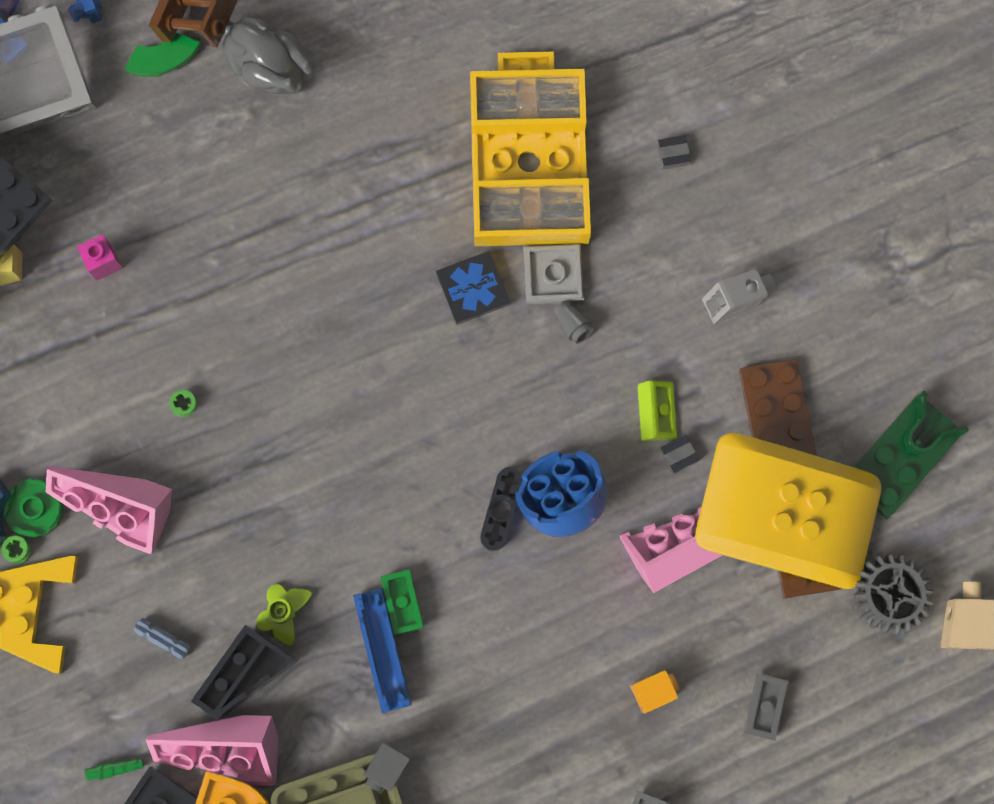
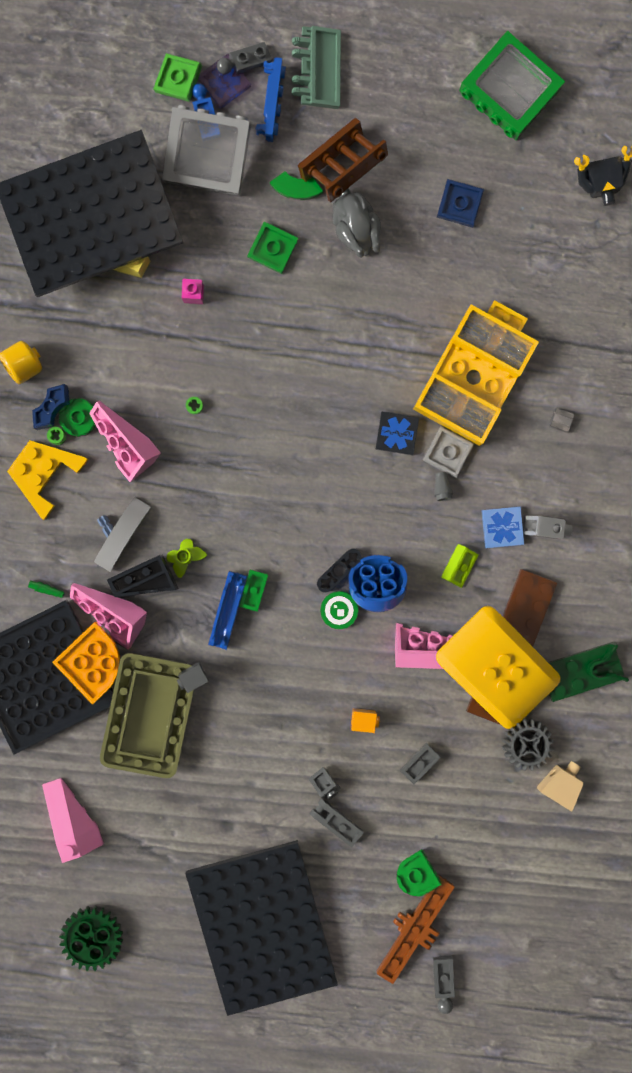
camera: 35 degrees right, 10 degrees up
tile [659,434,700,474] -> none
none -> light grey slope [94,497,151,572]
none -> green tile [247,222,298,274]
none -> green tile [320,591,358,630]
none -> medium blue tile [481,507,524,548]

